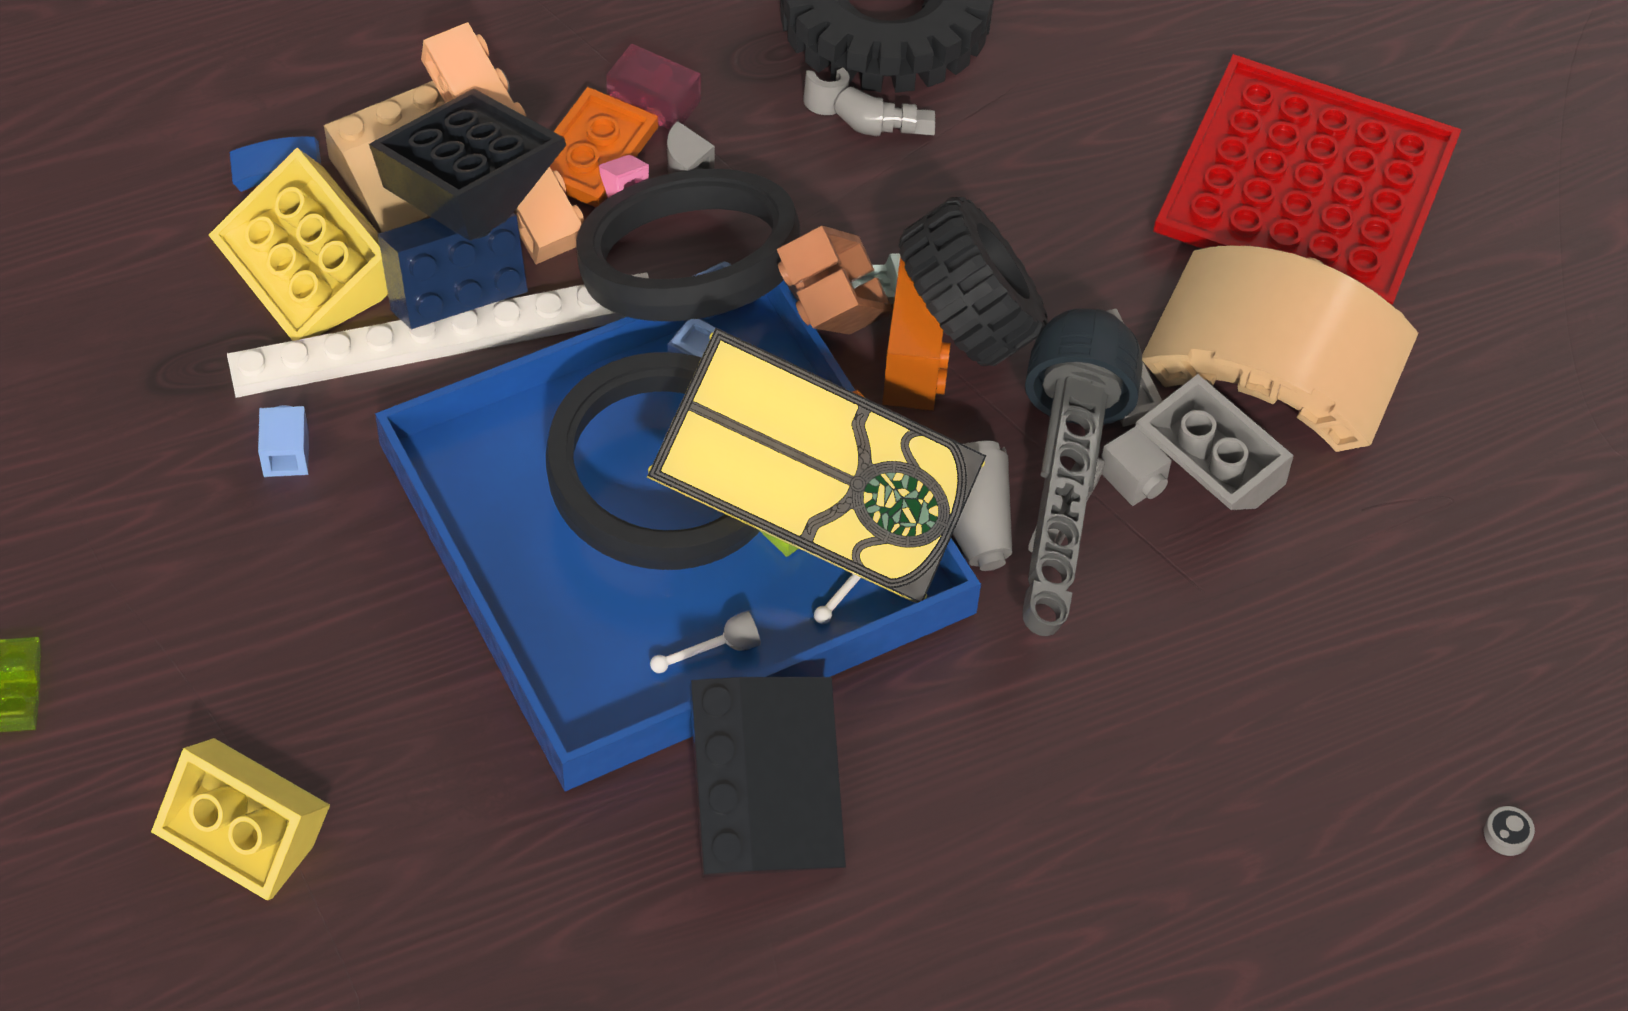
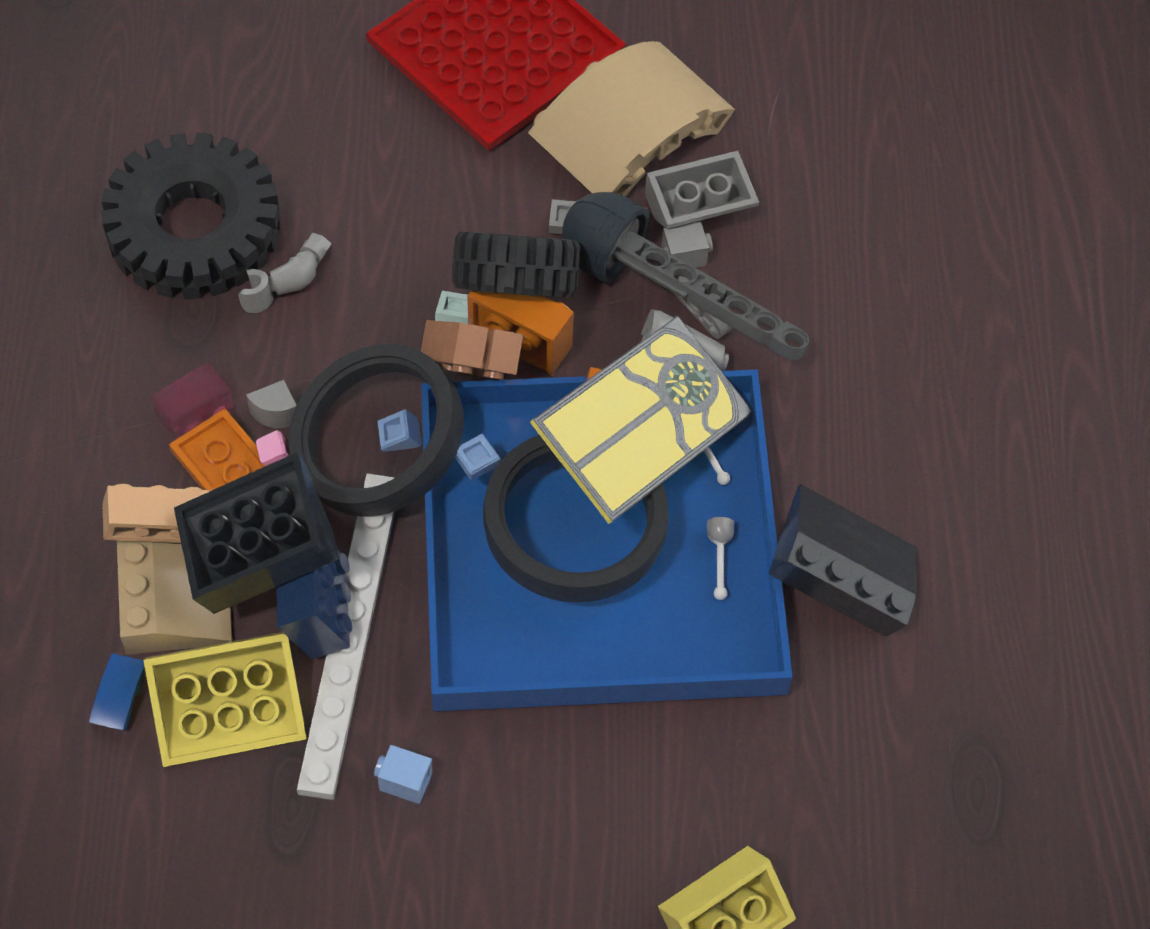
camera: 65 degrees left, 5 degrees up
light grey tile [1484,806,1535,856] -> none

